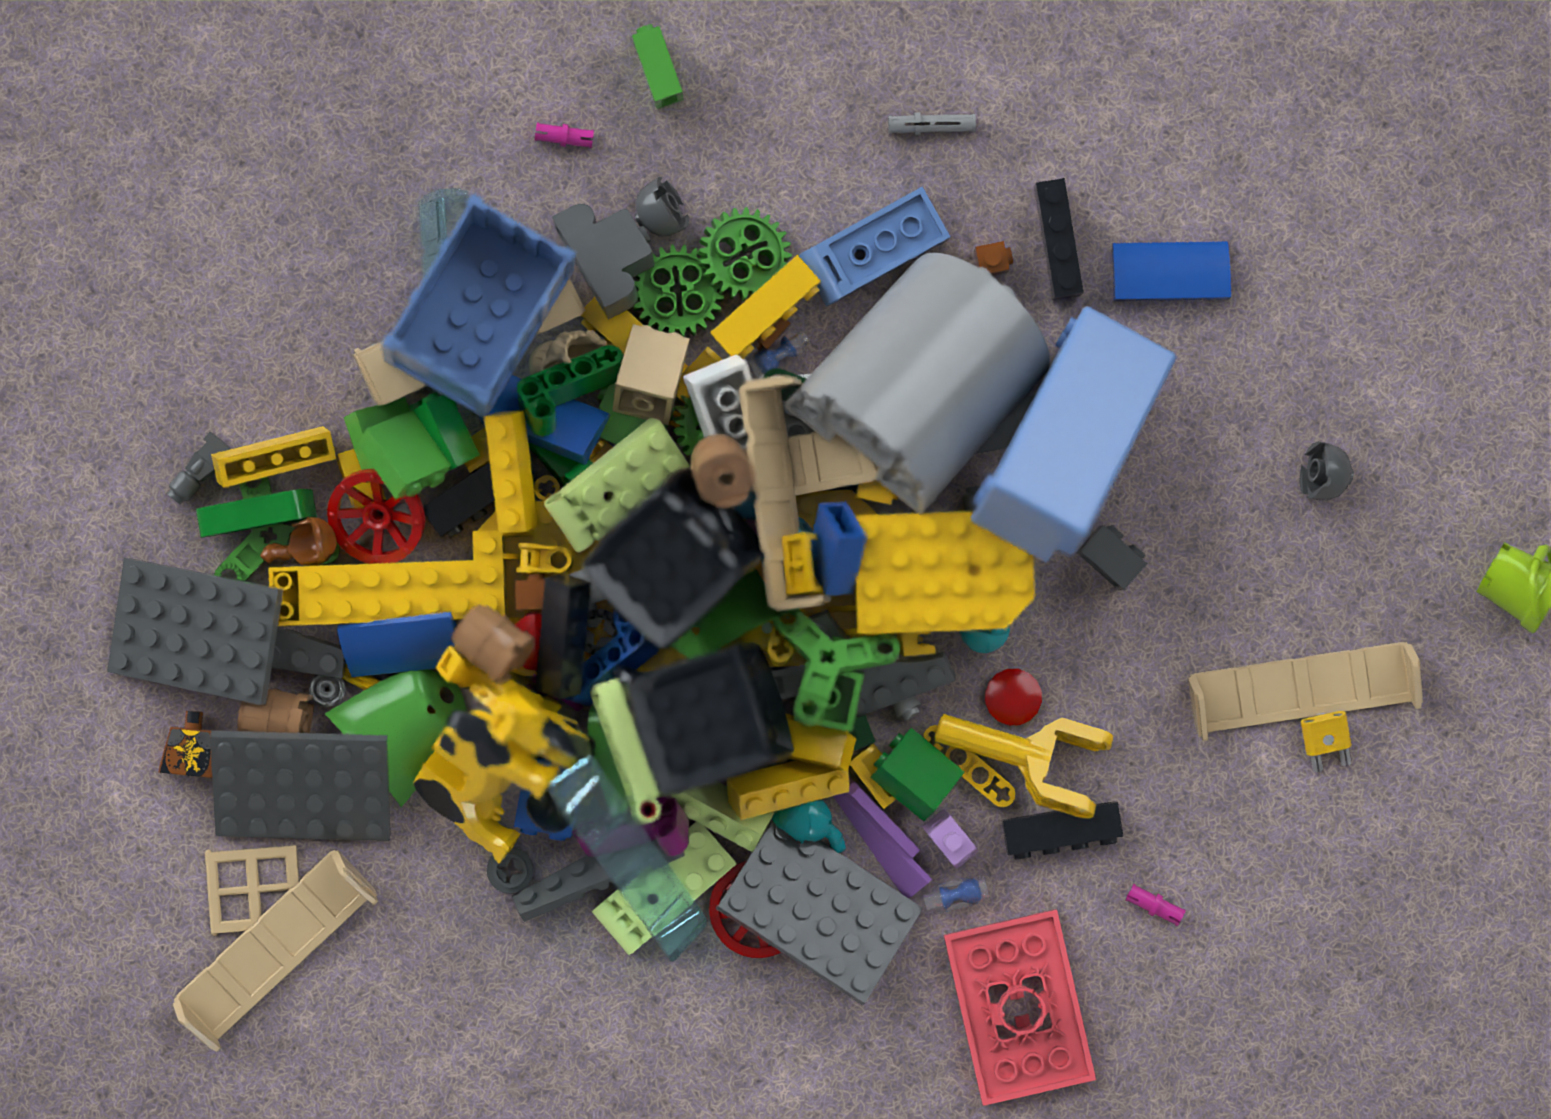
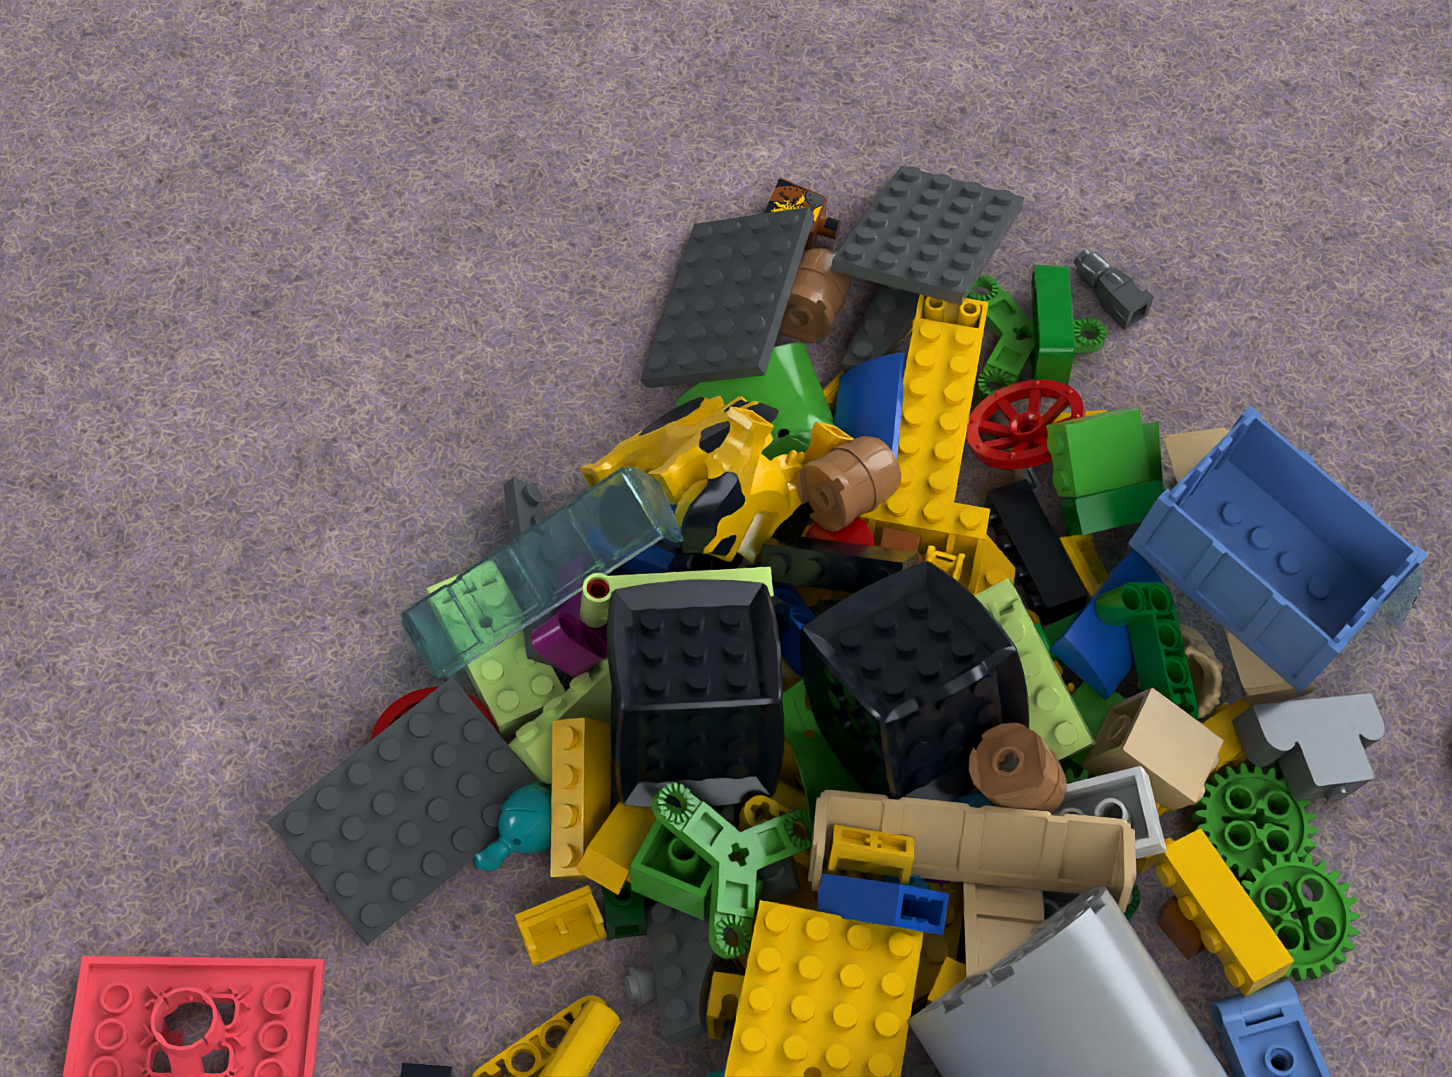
camera: 100 degrees right, 30 degrees down
tan piece [173,850,378,1052] -> none
tan window [205,845,300,936] -> none
yellow brick [211,426,336,487] -> none
dark orange piece [260,517,337,566] -> none
light grey plate [309,674,345,707] -> none
yellow brick [484,410,538,533] -> none
dark grey gear [487,847,533,893] -> none
dark grey cylinder [635,177,689,236] -> none
clear piece [747,327,810,379] -> none
medium lavender wedge [833,777,932,899] -> none
green brick [870,728,964,822] -> none
lavender torso [922,809,979,869] -> none
clear piece [923,875,990,915] -> none

